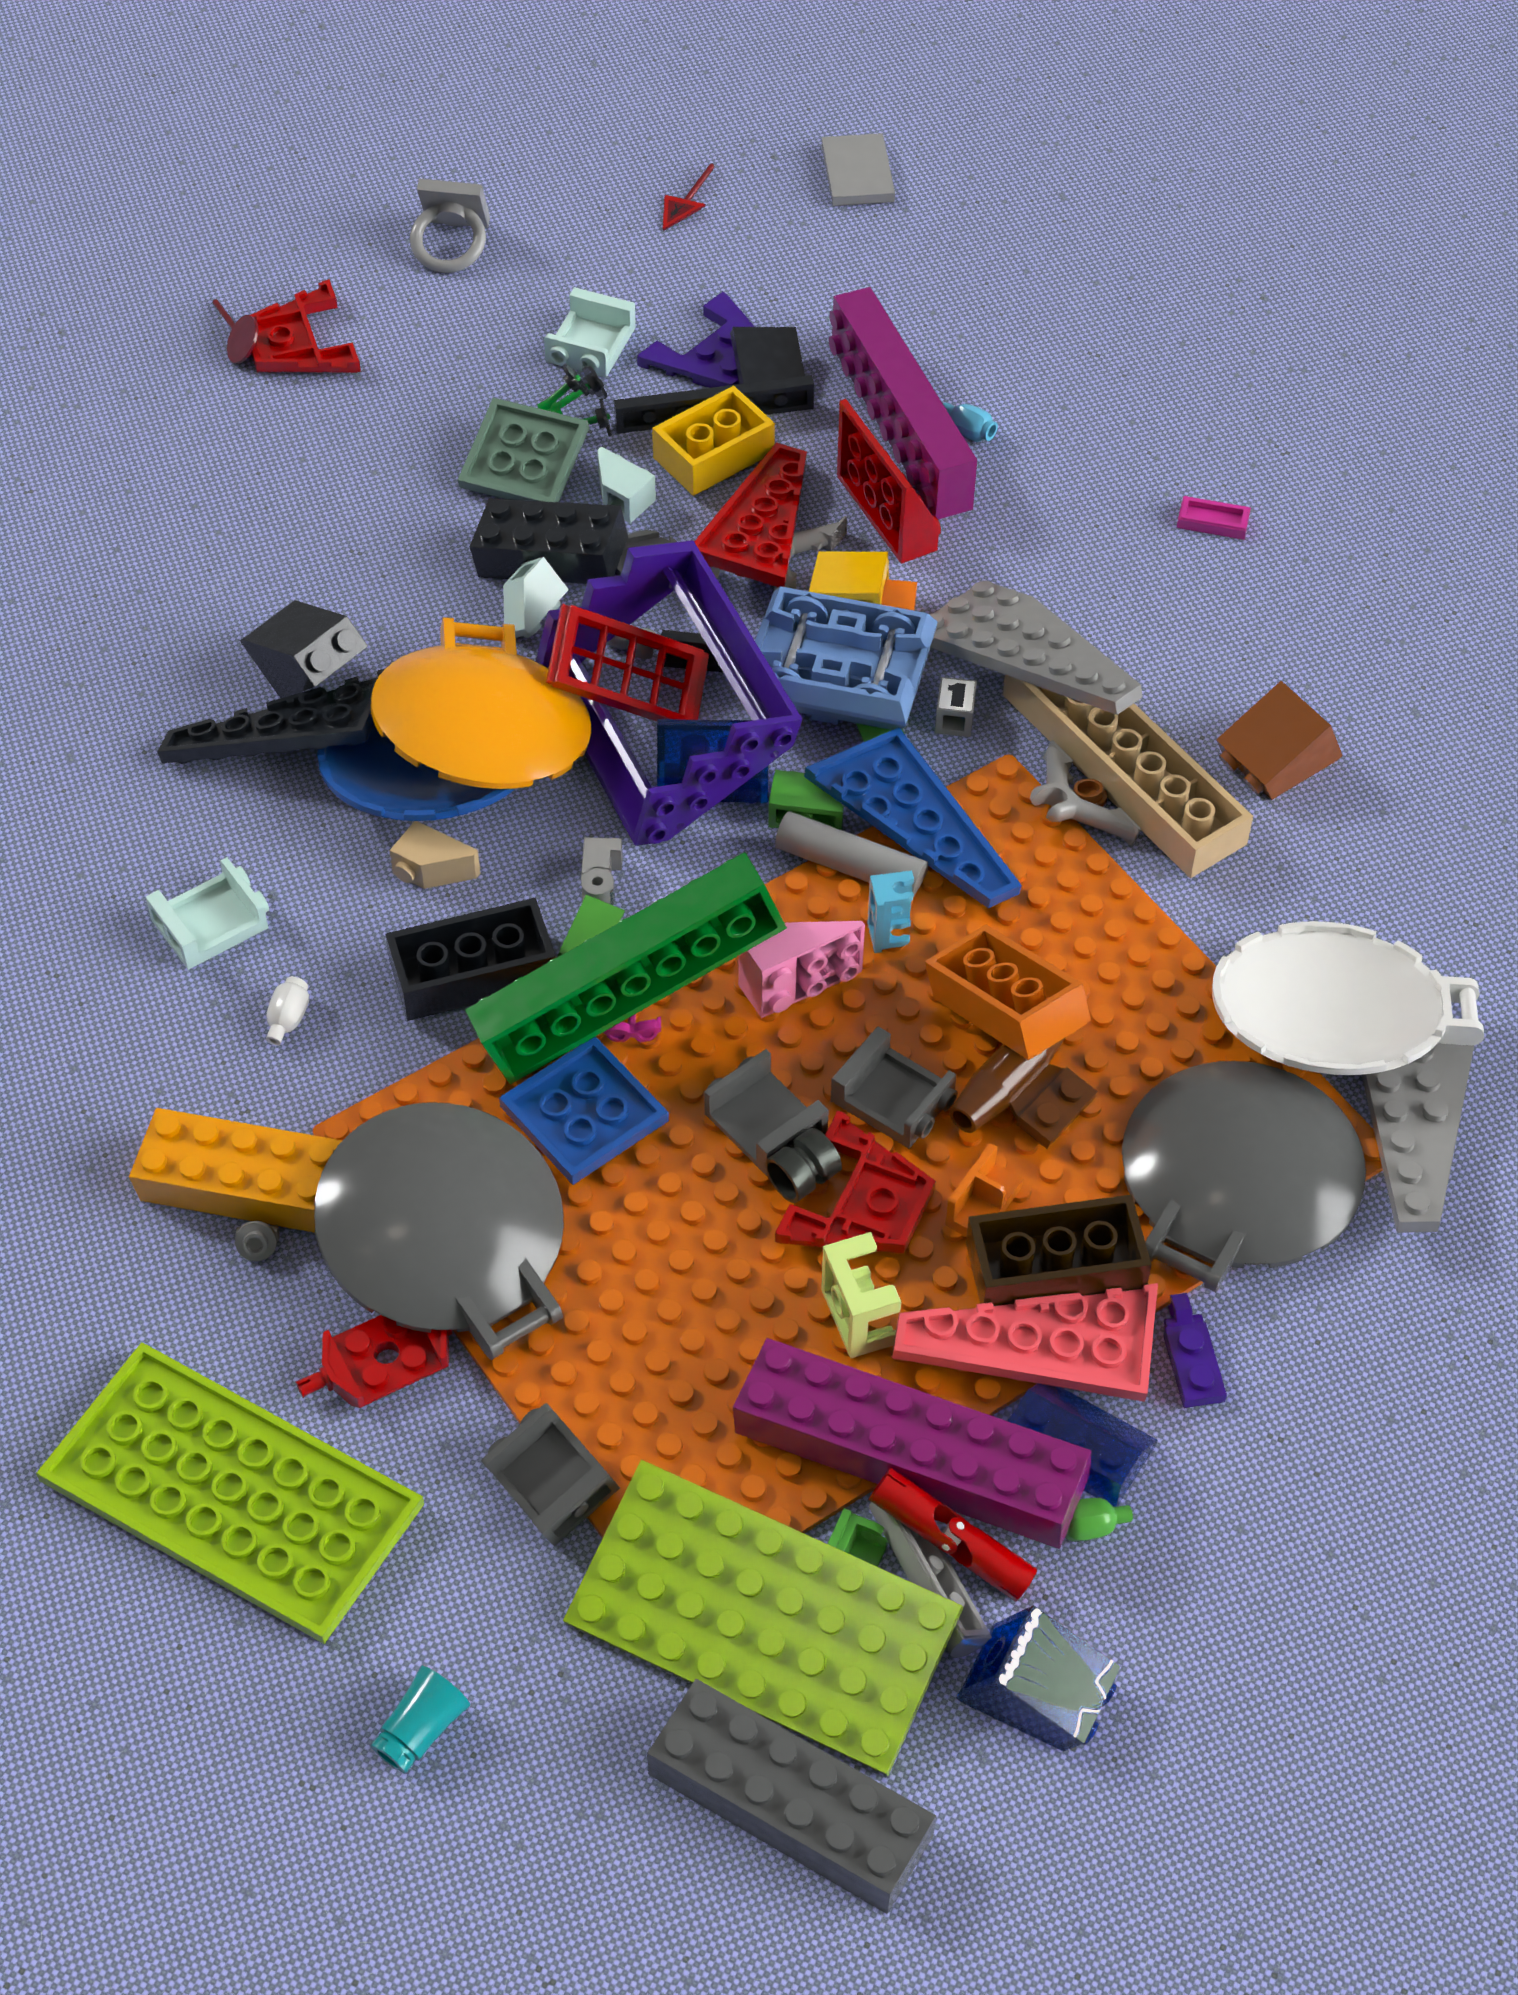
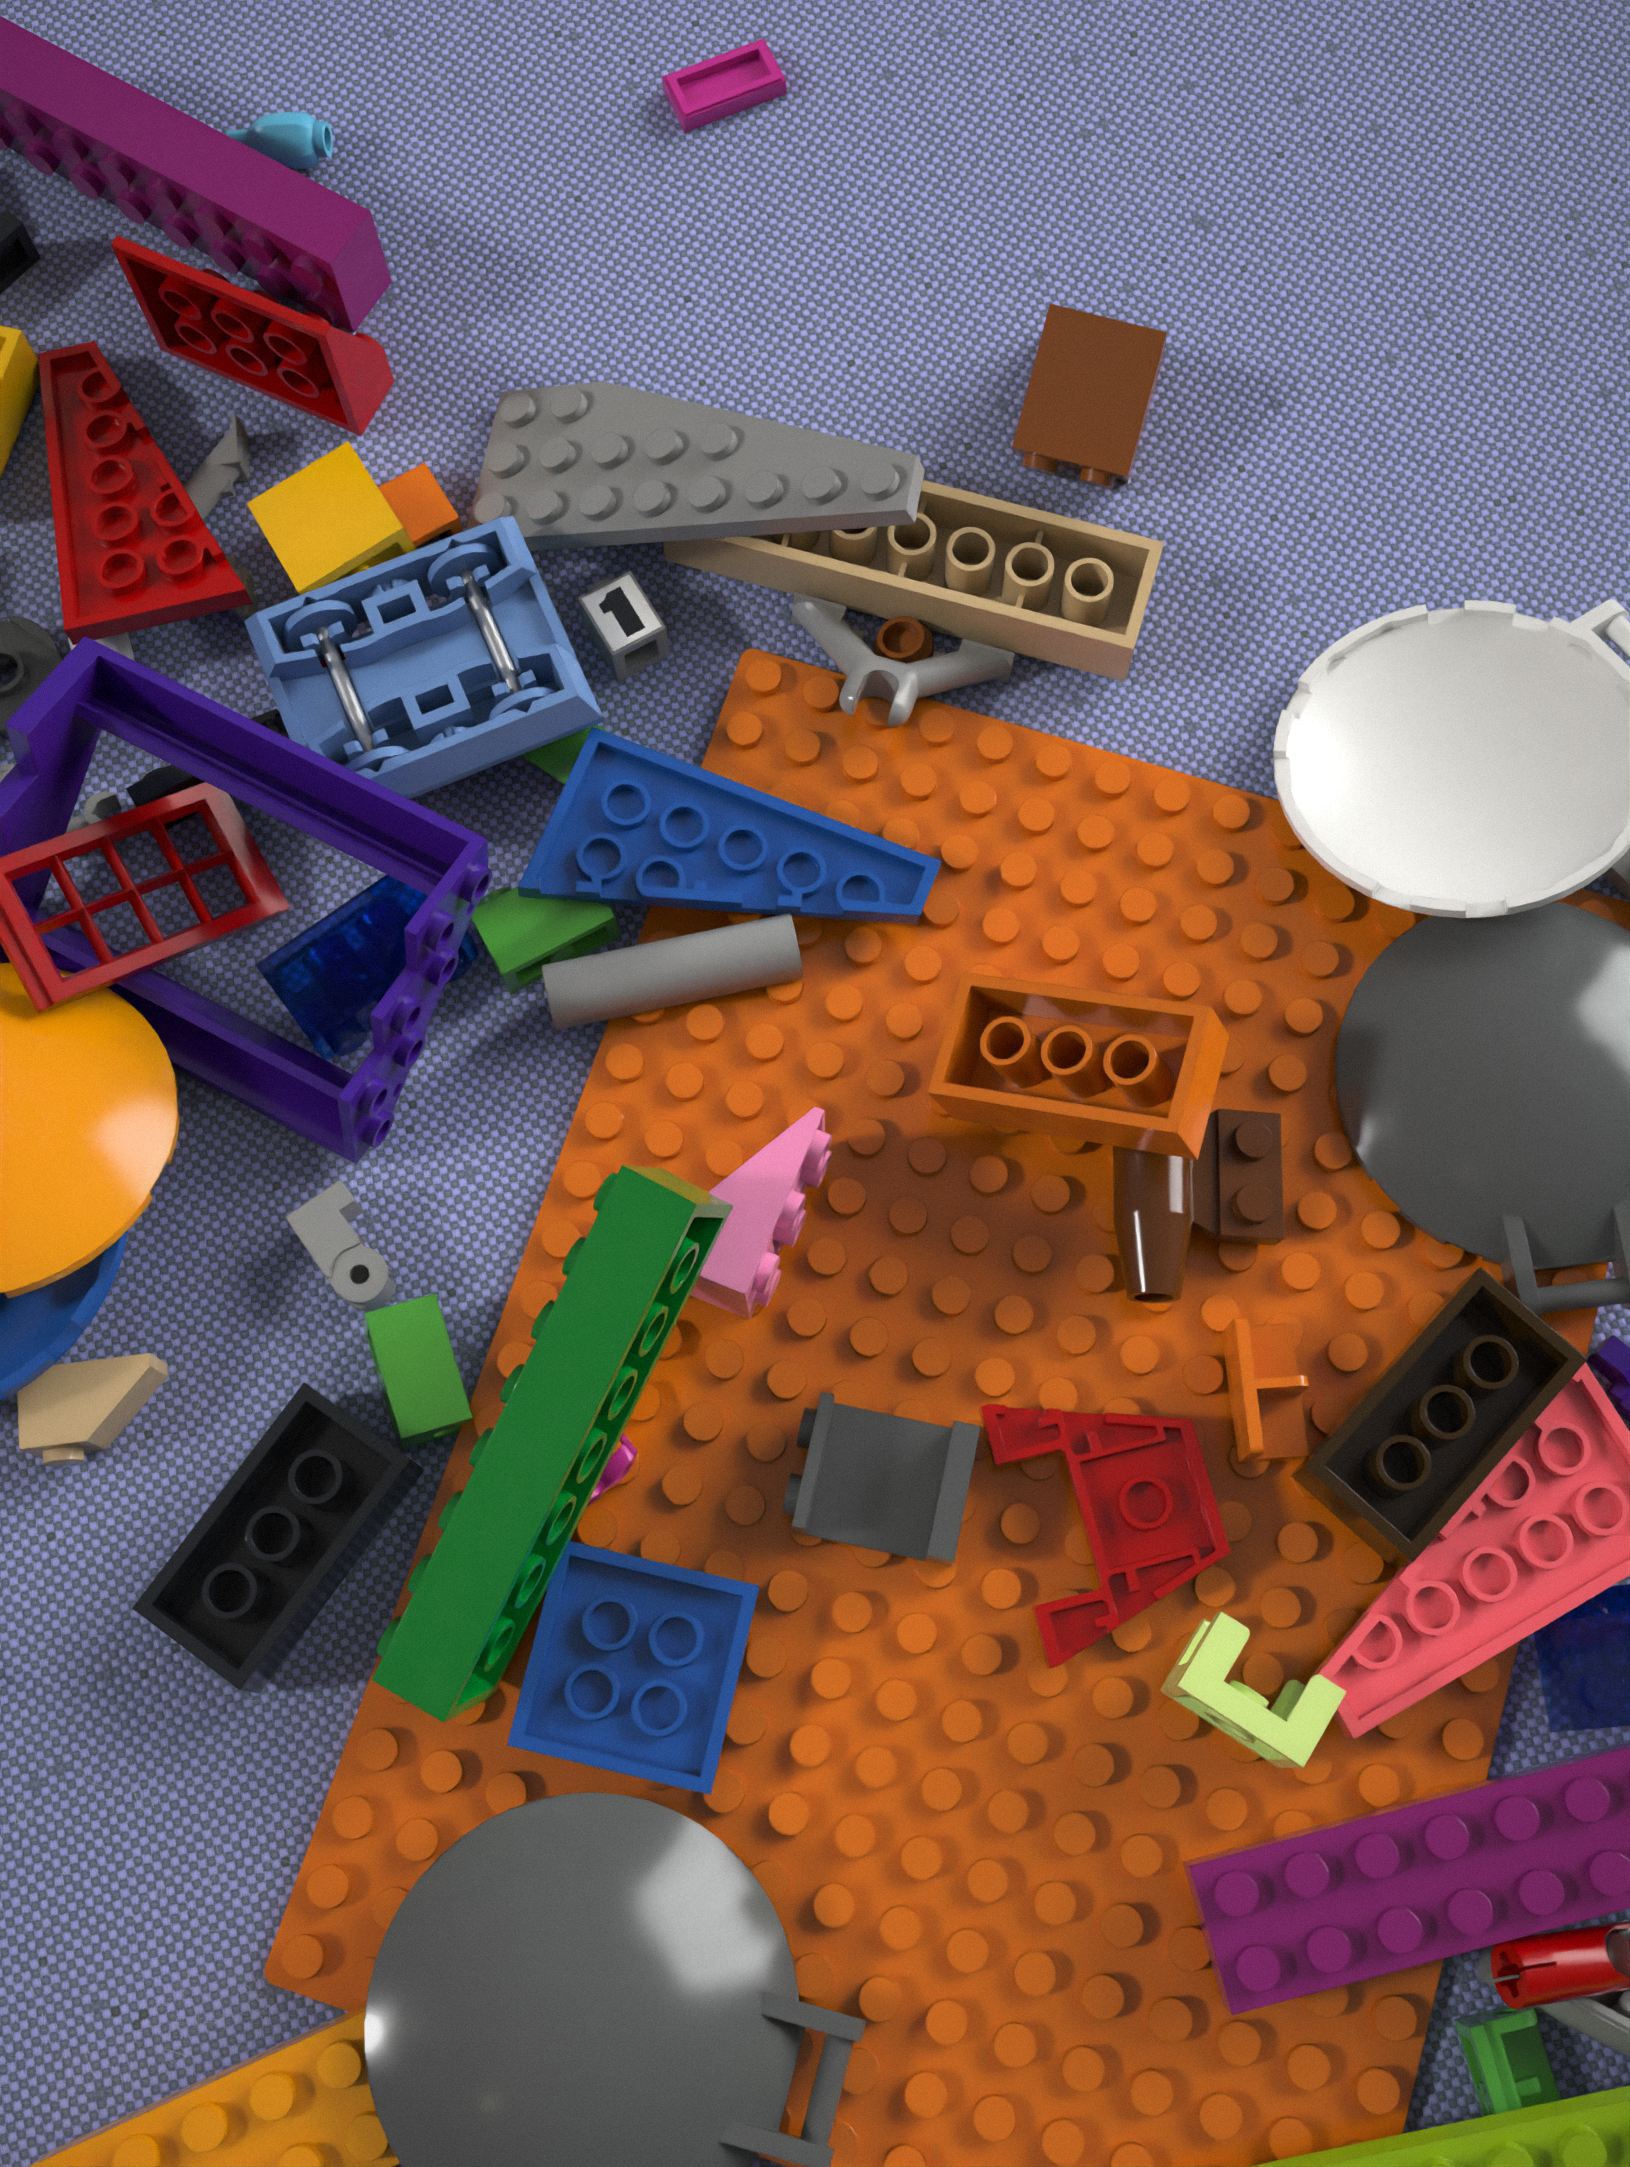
camera: 35 degrees left, 20 degrees up
white plant [266,976,309,1046] -> none
pearl dark grey wheel [765,1128,842,1203] -> none
dark grey panel [831,1026,958,1149] -> none
medium azure hinge [867,870,914,953] -> none

